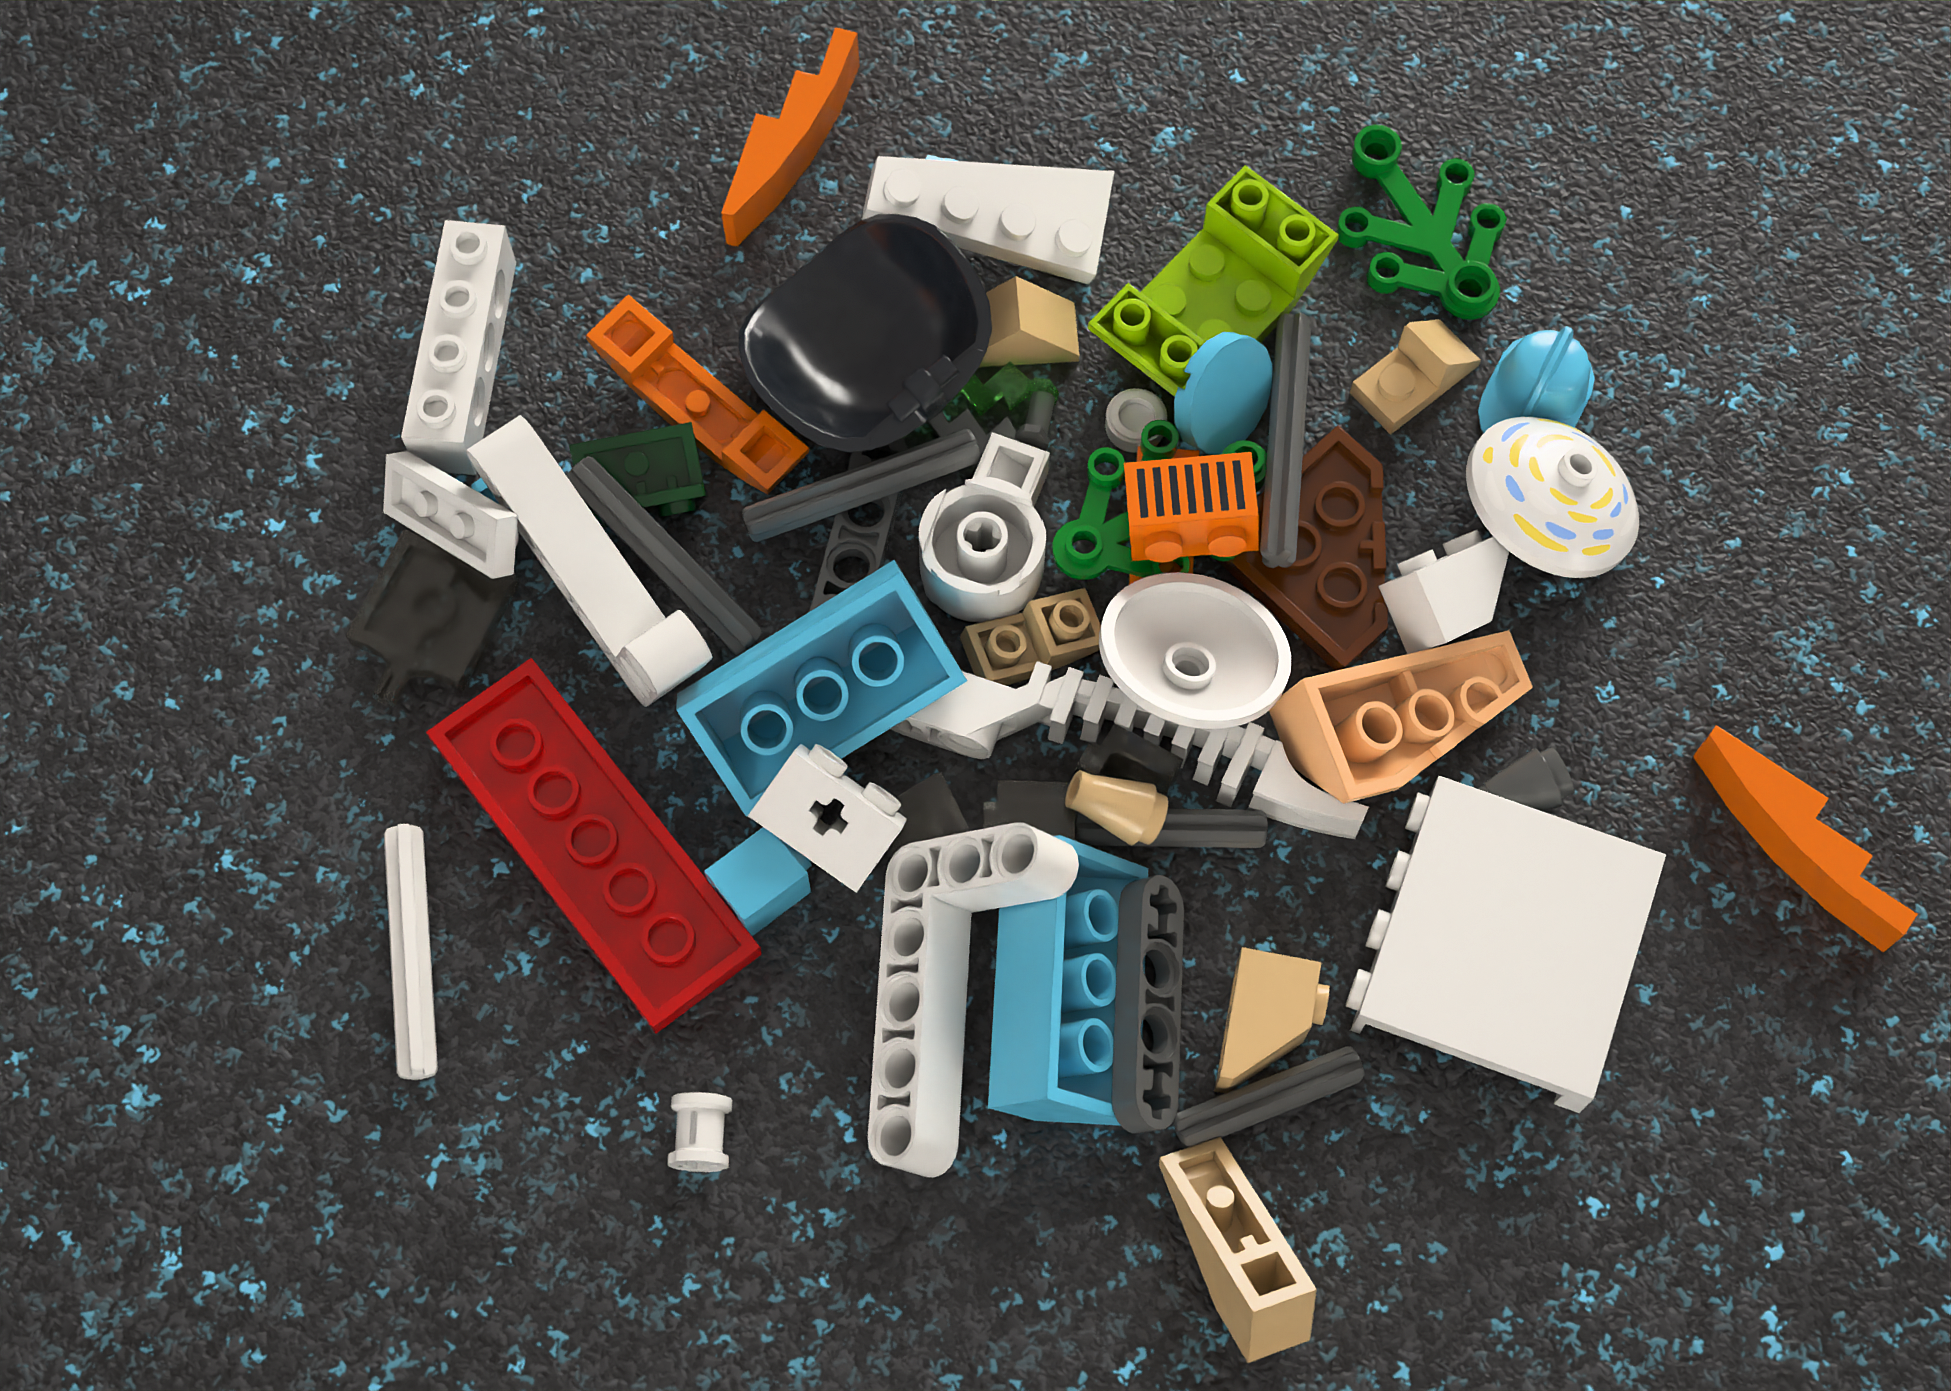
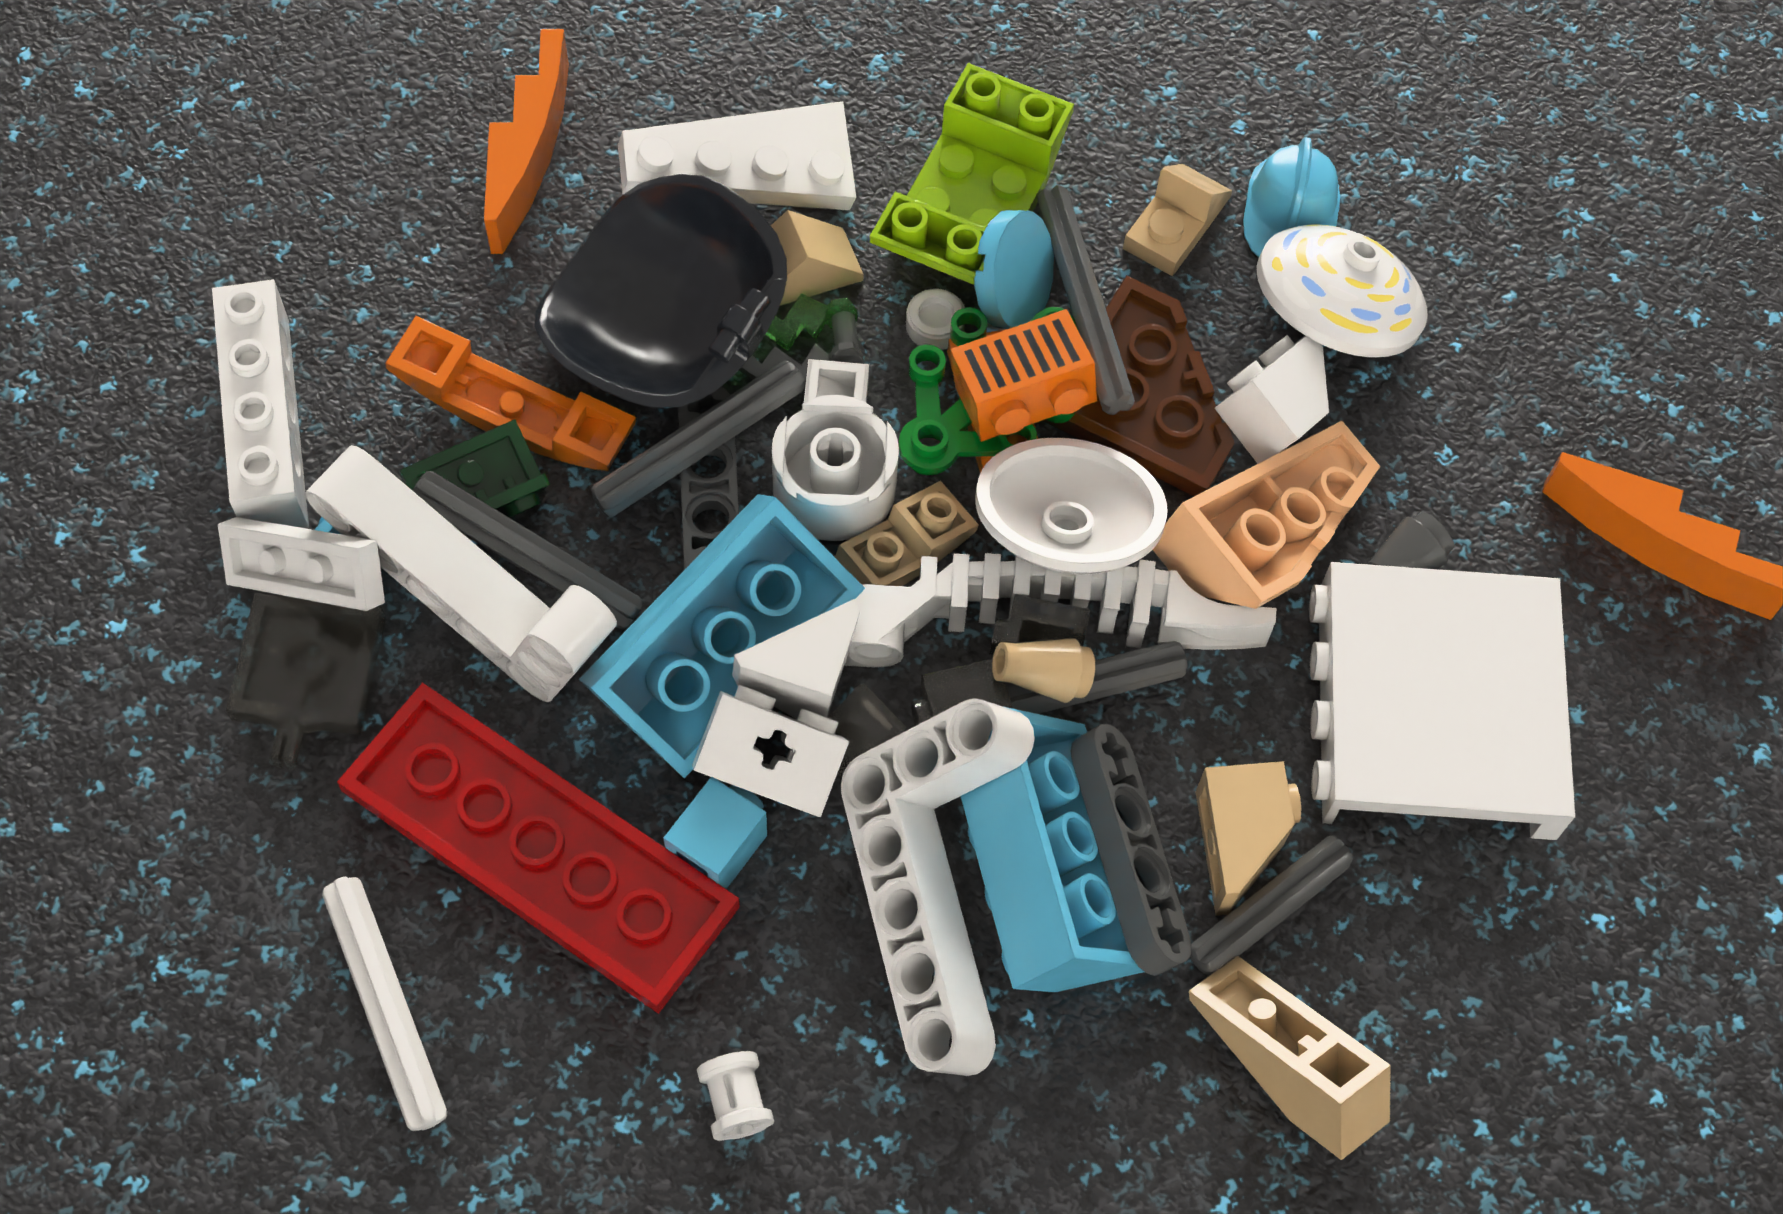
camera: 20 degrees left, 5 degrees down
green plant [1336,125,1506,320] -> none
none -> white slope [732,599,860,719]

